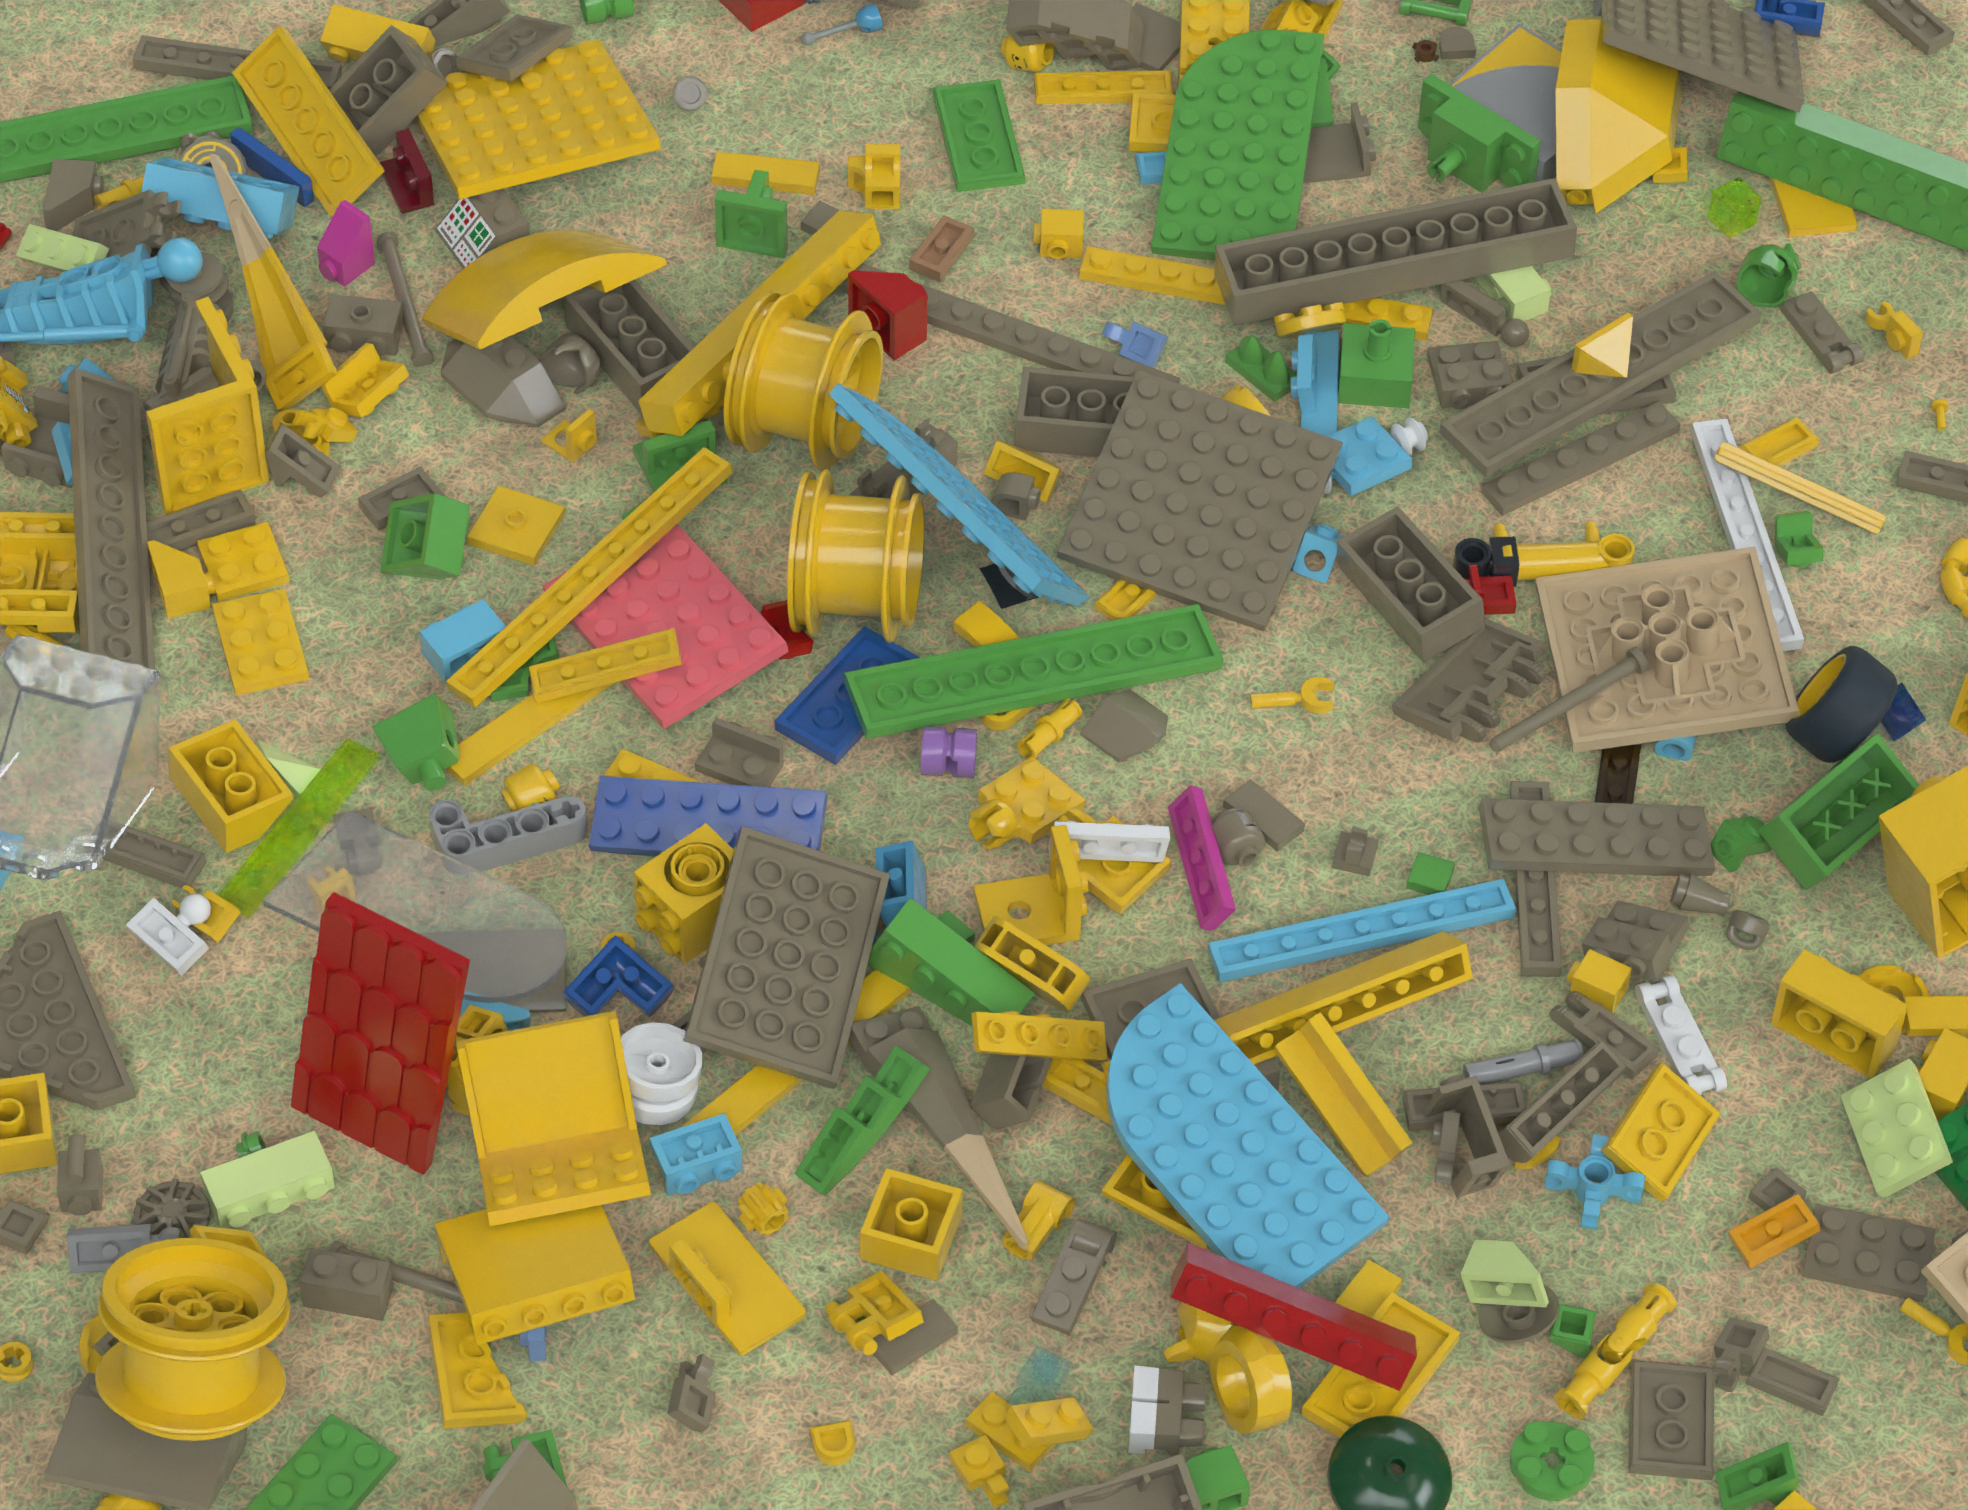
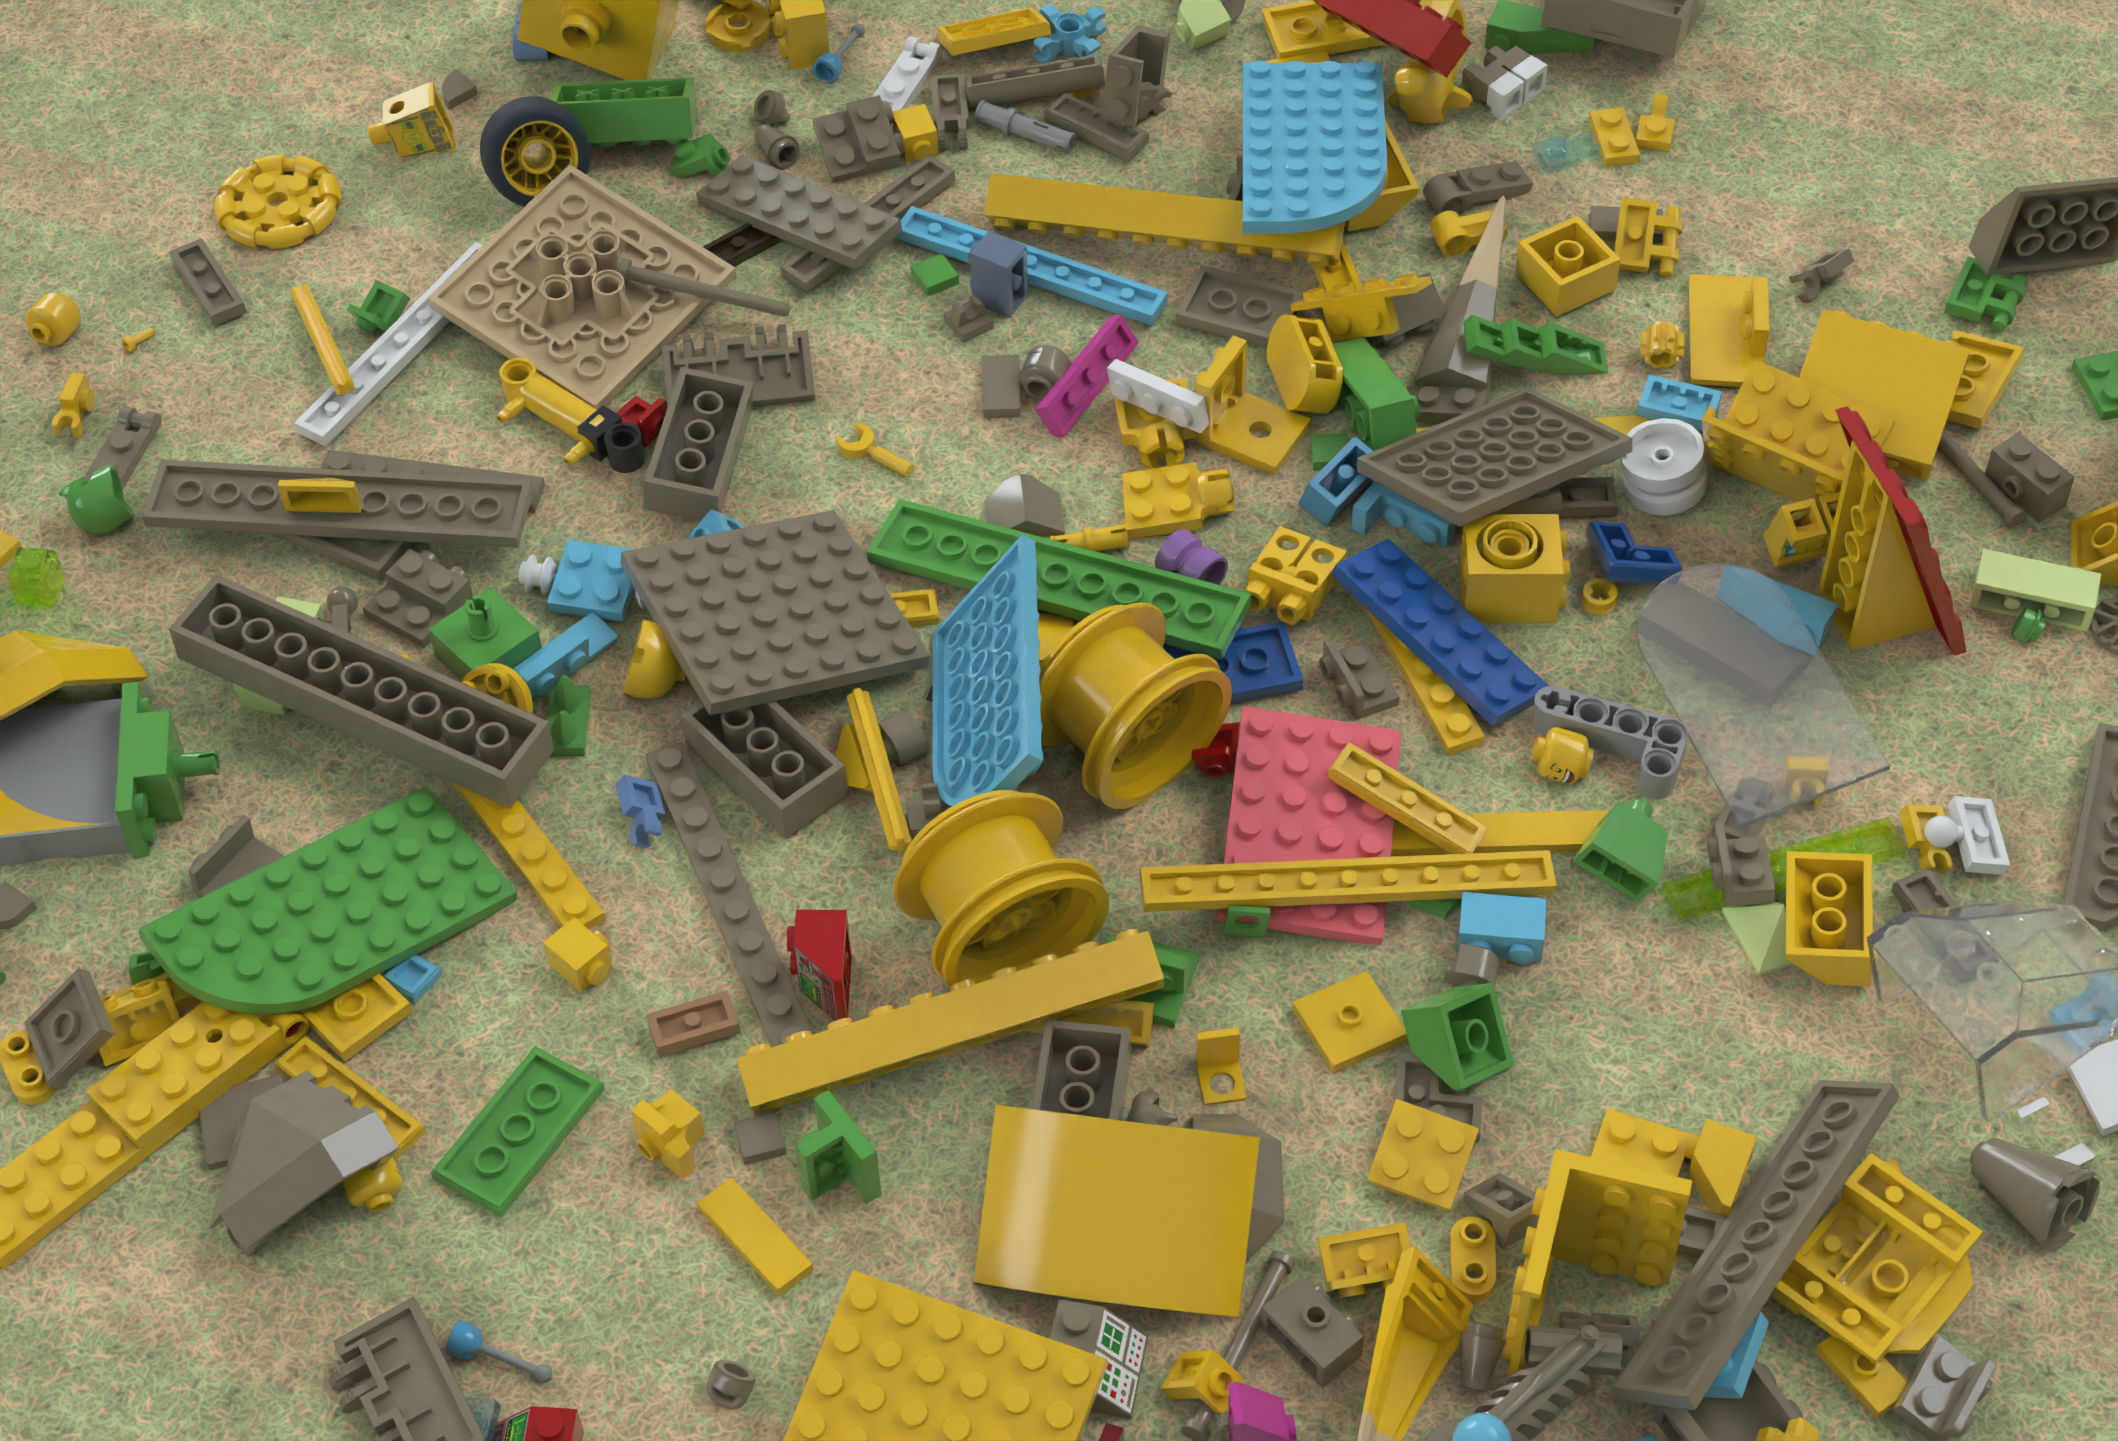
camera: 135 degrees left, 0 degrees up
yellow plate [212,588,309,696] -> none
yellow plate [292,408,358,443] -> none
yellow tile [810,1420,855,1466] -> none
yellow plate [1004,1397,1094,1448] -> none
yellow panel [1274,1012,1413,1176] -> none
reddish brown piece [1412,40,1439,63] -> none
yellow tile [1740,417,1820,466] -> none
clear blue bracket [1881,682,1926,741] -> none
none -> dark azure hinge [812,24,865,83]
none -> yellow axle [846,688,912,853]
none -> sand blue brick [968,231,1028,318]
none -> yellow bracket [1160,1349,1242,1413]
none -> yellow hips [1245,526,1347,626]
none -> yellow plate [1366,1099,1479,1212]
none -> dark tan plate [1444,943,1499,989]
none -> dark tan bracket [1707,822,1775,906]

